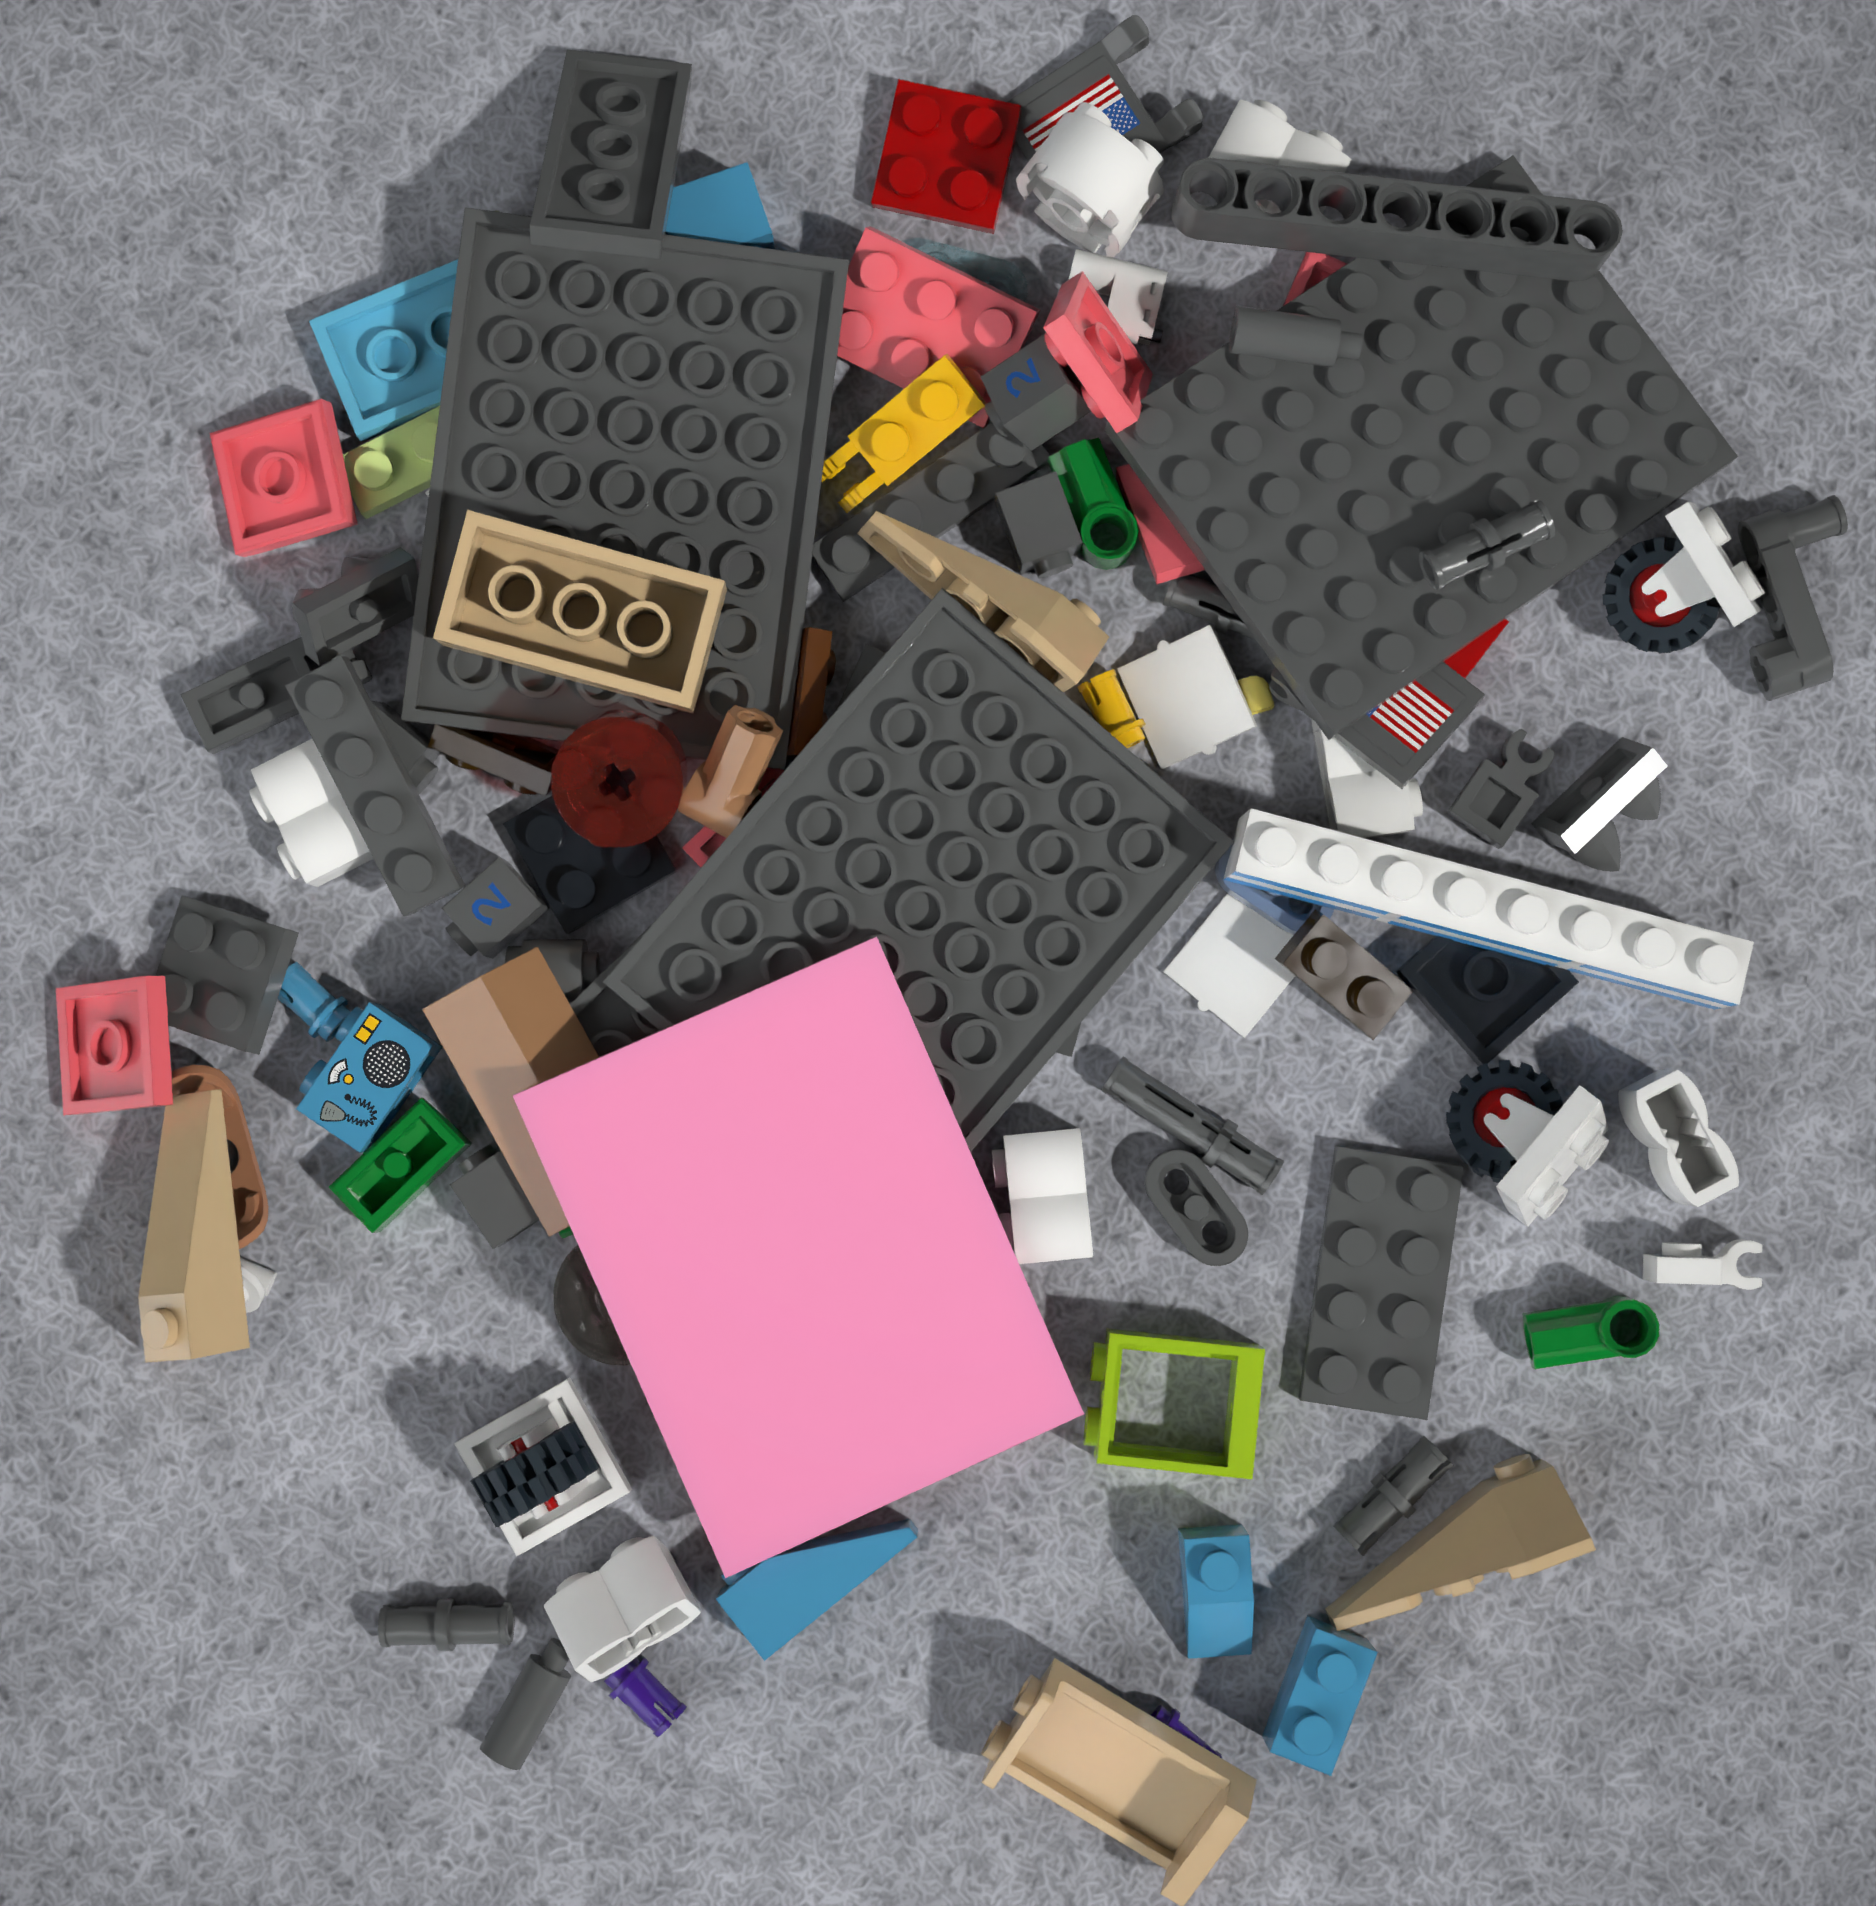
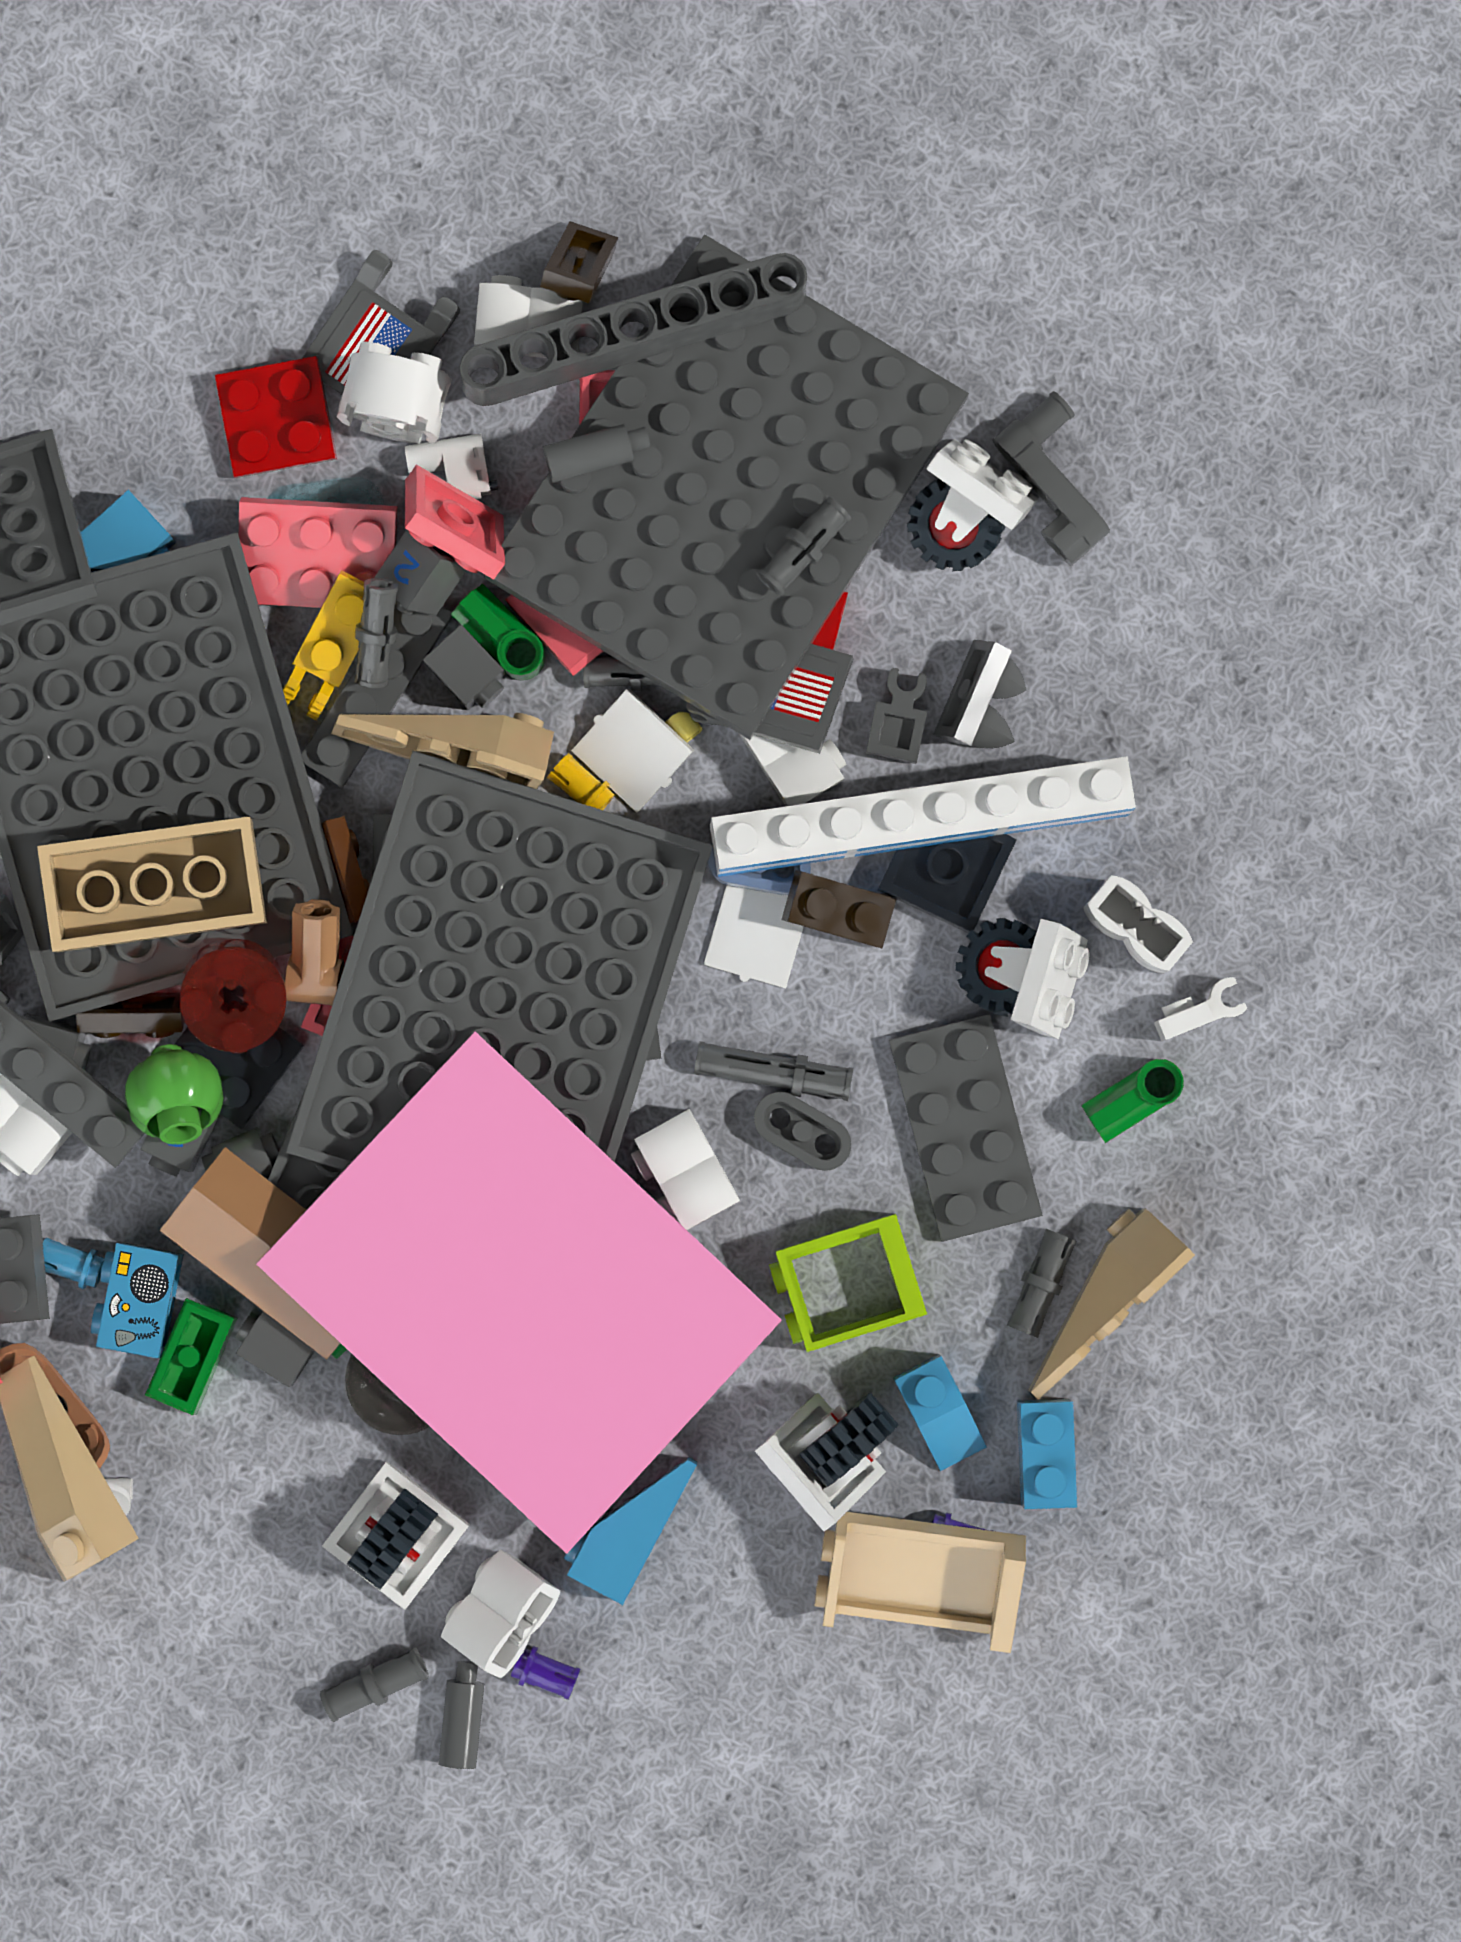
camera: 25 degrees left, 0 degrees up
none -> bright green plant [125,1044,223,1144]
none -> dark grey pin [355,578,398,688]
none -> dark brown plate [540,221,618,303]
none -> white plate [755,1392,898,1531]

